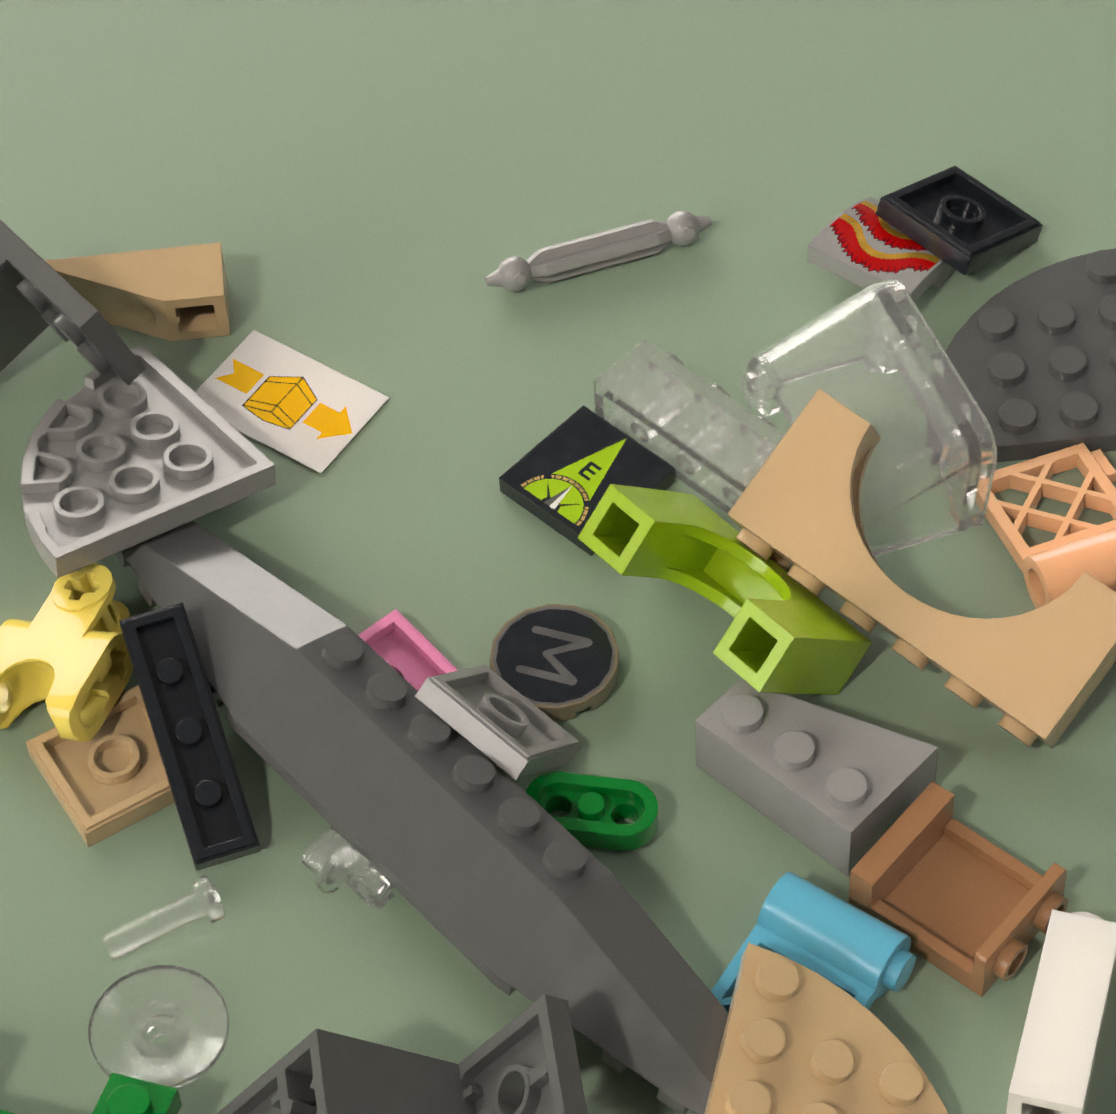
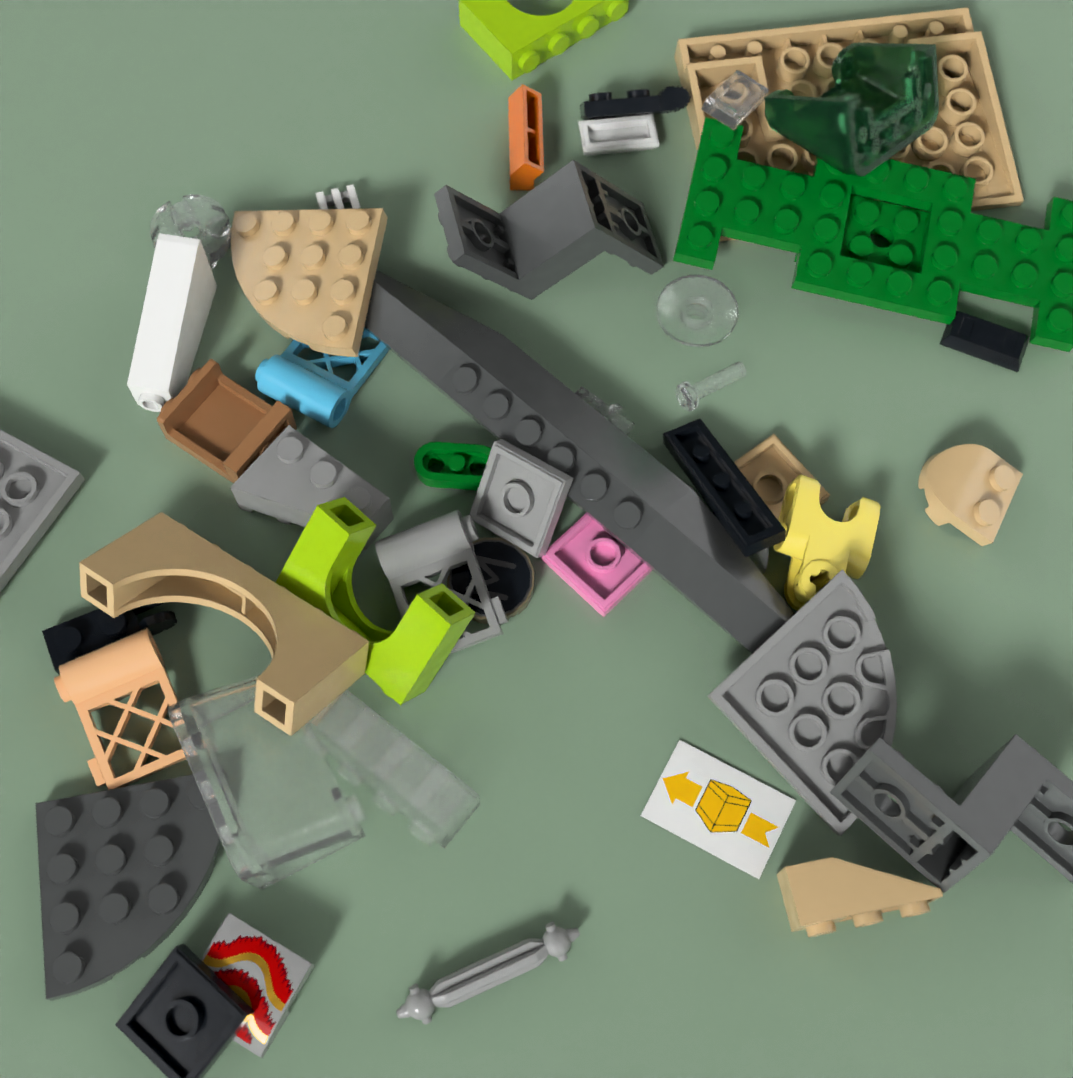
camera: 170 degrees right, 15 degrees up
black tile [499,405,676,556] -> none
none -> light grey piece [375,510,508,655]

